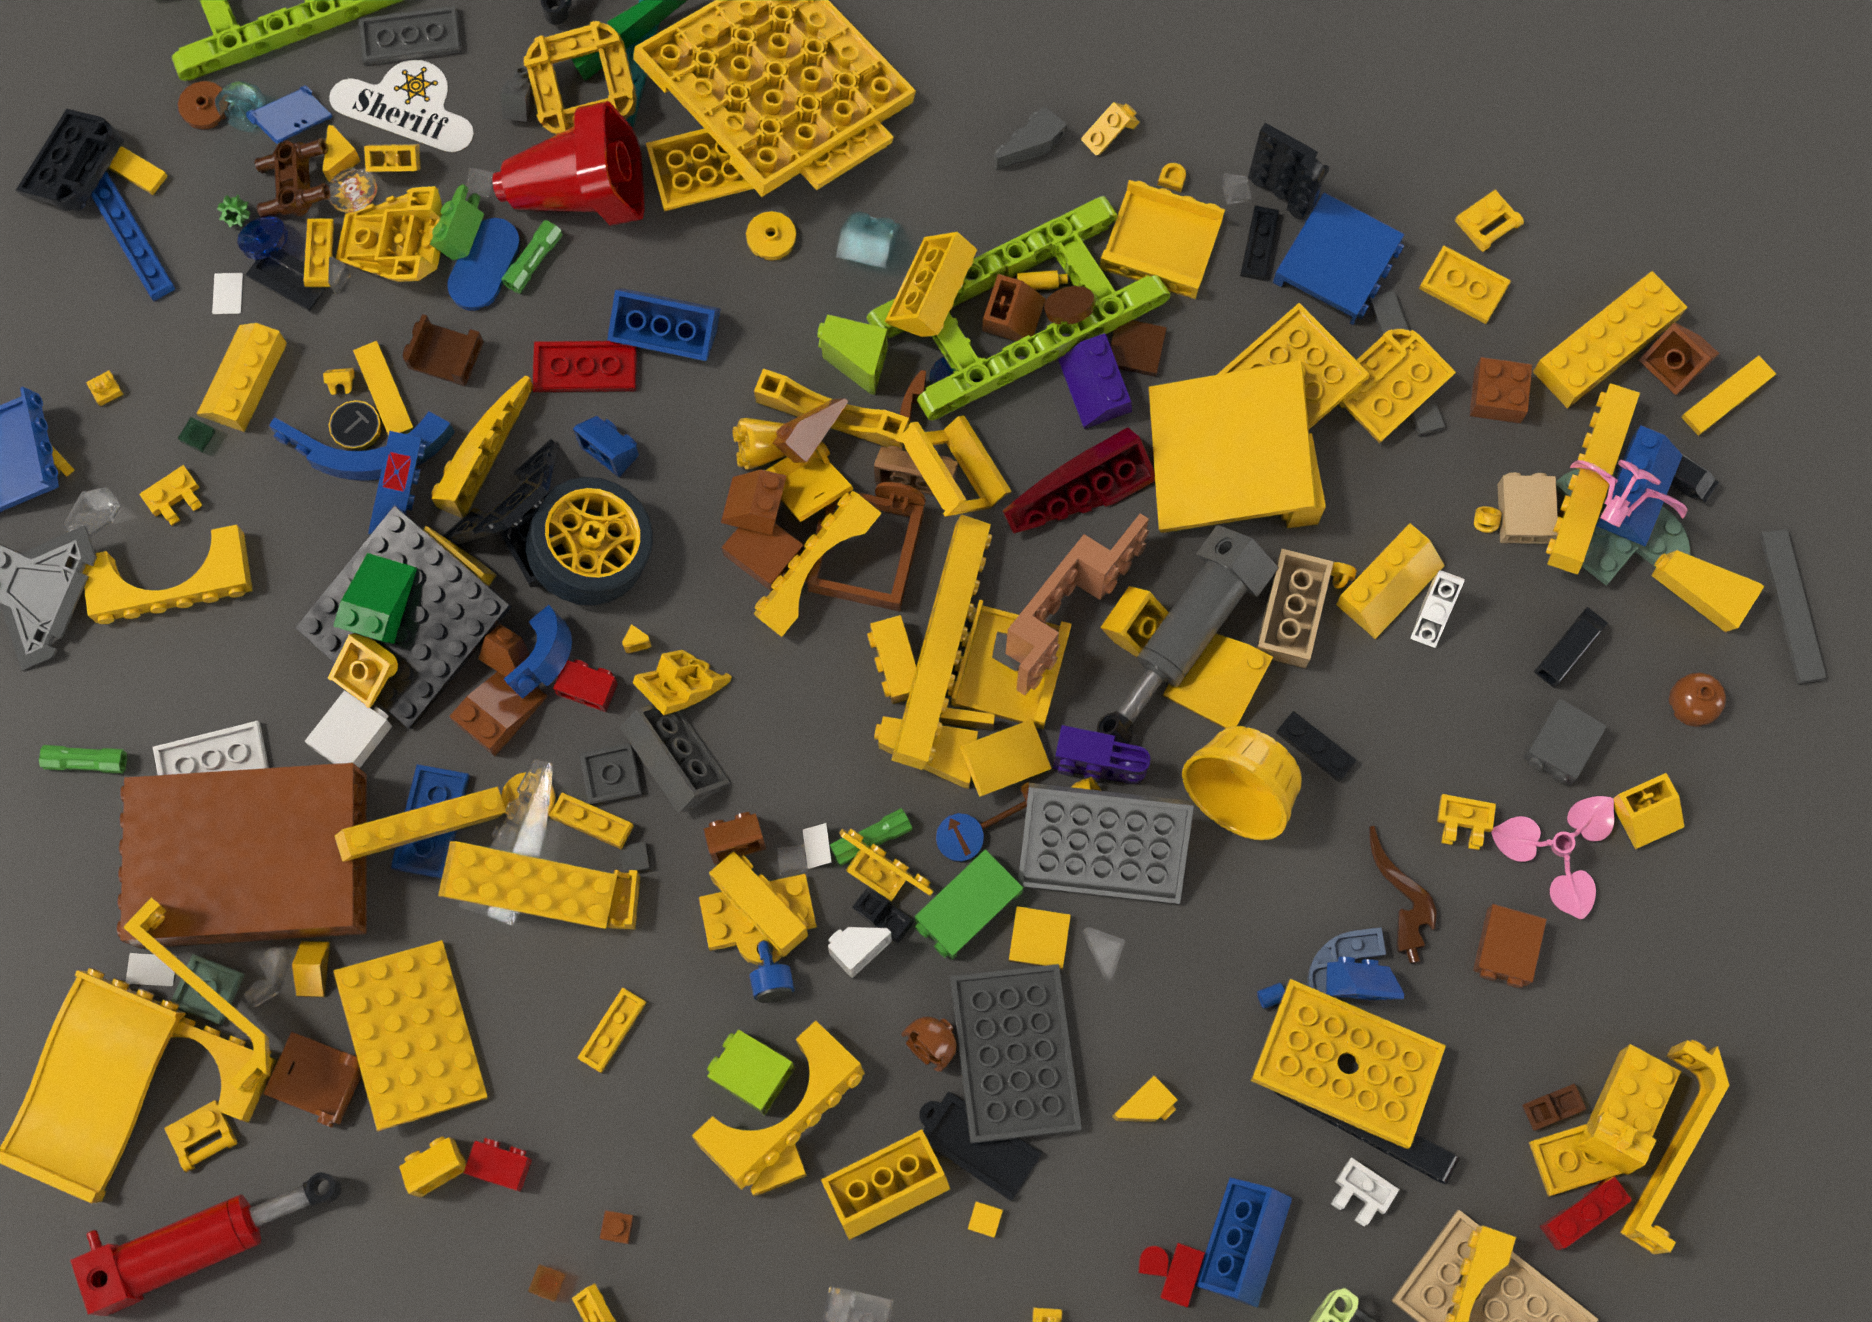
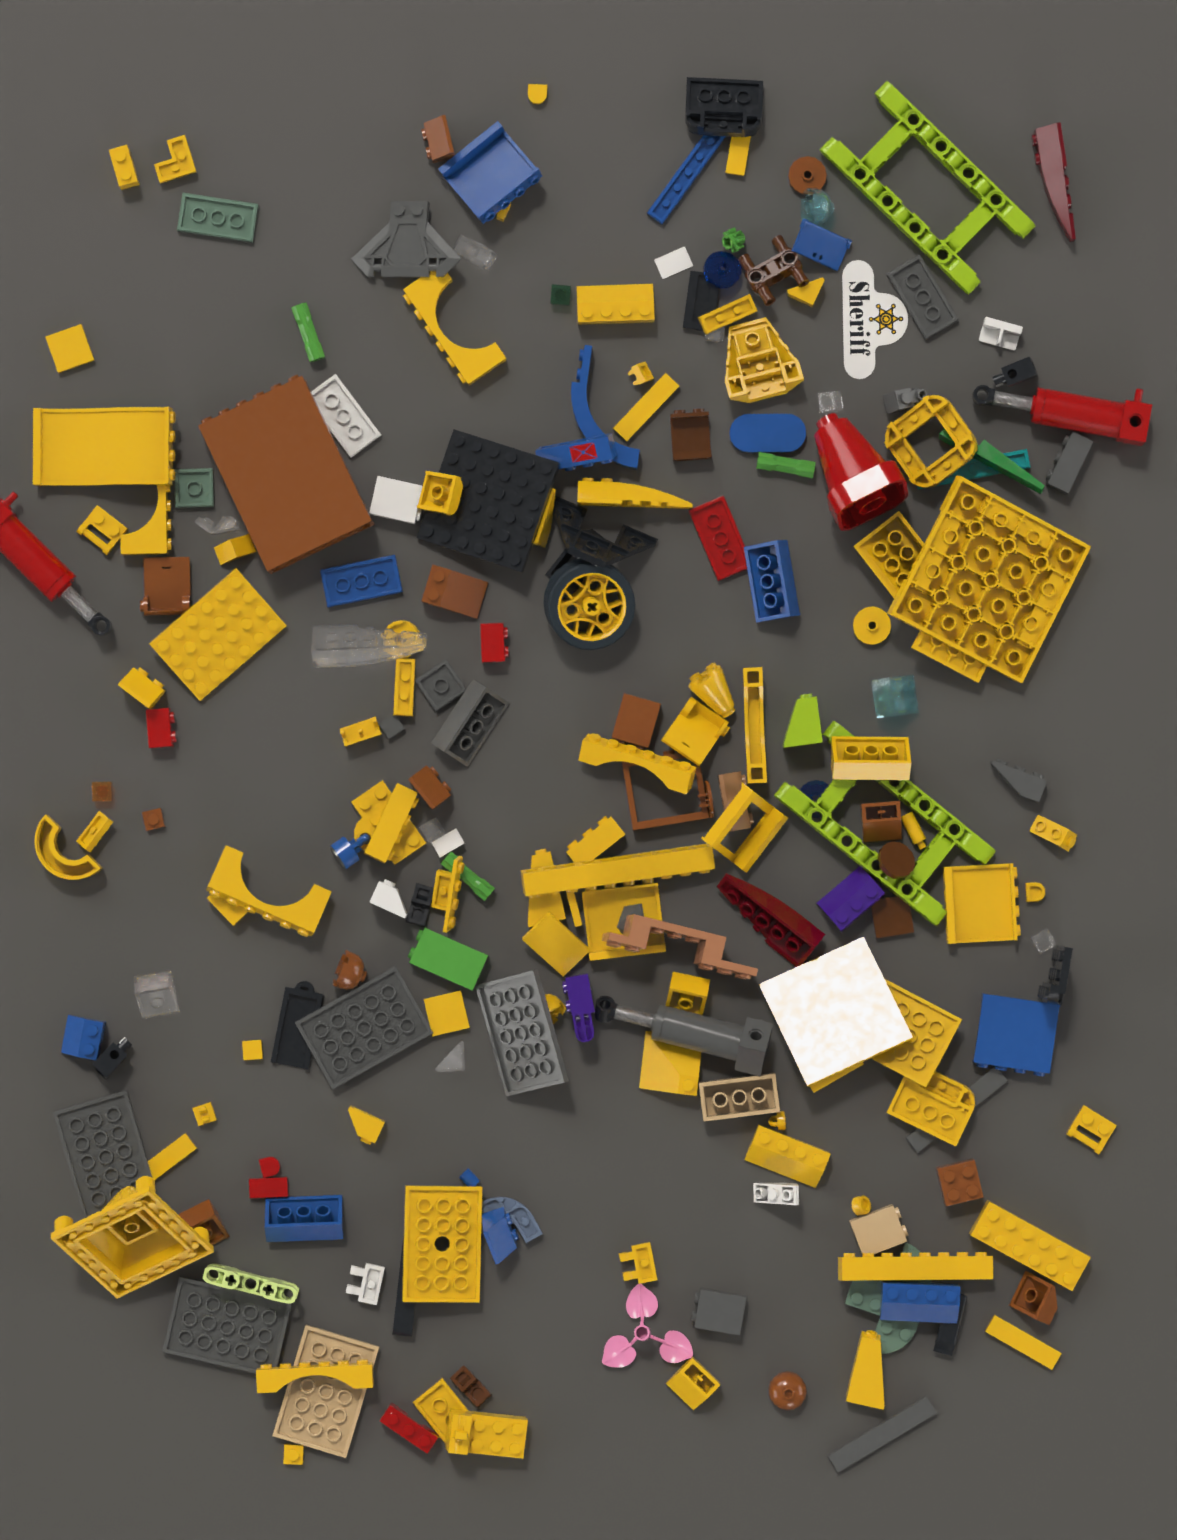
camera: 70 degrees right, 15 degrees up
yellow tile [86,370,123,407] -> none
yellow panel [123,897,270,1091] -> none
white sticker [126,953,177,986] -> none
yellow plate [139,465,203,526] -> none
clear tile [329,167,378,212] -> none
black tile [329,400,381,451] -> none
green slope [333,553,417,644] -> none
yellow brick [335,786,506,862] -> none
yellow brick [364,144,421,172] -> none
bright green hinge [430,184,484,261] -> none
yellow brick [438,841,617,929] -> none
dark orange slope [479,624,530,677] -> none
blue arch [504,605,572,699] -> none
blue slope [573,416,639,478] -> none
yellow tile [577,987,646,1074] -> none
yellow slope [622,624,652,654] -> none
yellow slope [633,650,732,715] -> none
lime slope [707,1029,795,1116] -> none
dark orange slope [721,469,786,535] -> none
slope [773,398,849,463] -> none
yellow slope [821,1130,950,1240] -> none
dark orange slope [900,370,926,424] -> none
blue piece [936,782,1029,862] -> none
yellow piece [1182,726,1302,840] -> none
black tile [1240,205,1279,281] -> none
black plate [1276,711,1357,782] -> none
reddish brown piece [1369,826,1436,964] -> none
yellow tile [1419,246,1511,324] -> none
dark orange brick [1473,904,1547,988] -> none
black piece [1534,607,1608,688] -> none
bright pink plant [1570,460,1687,527] -> none
yellow panel [1620,1040,1729,1255] -> none

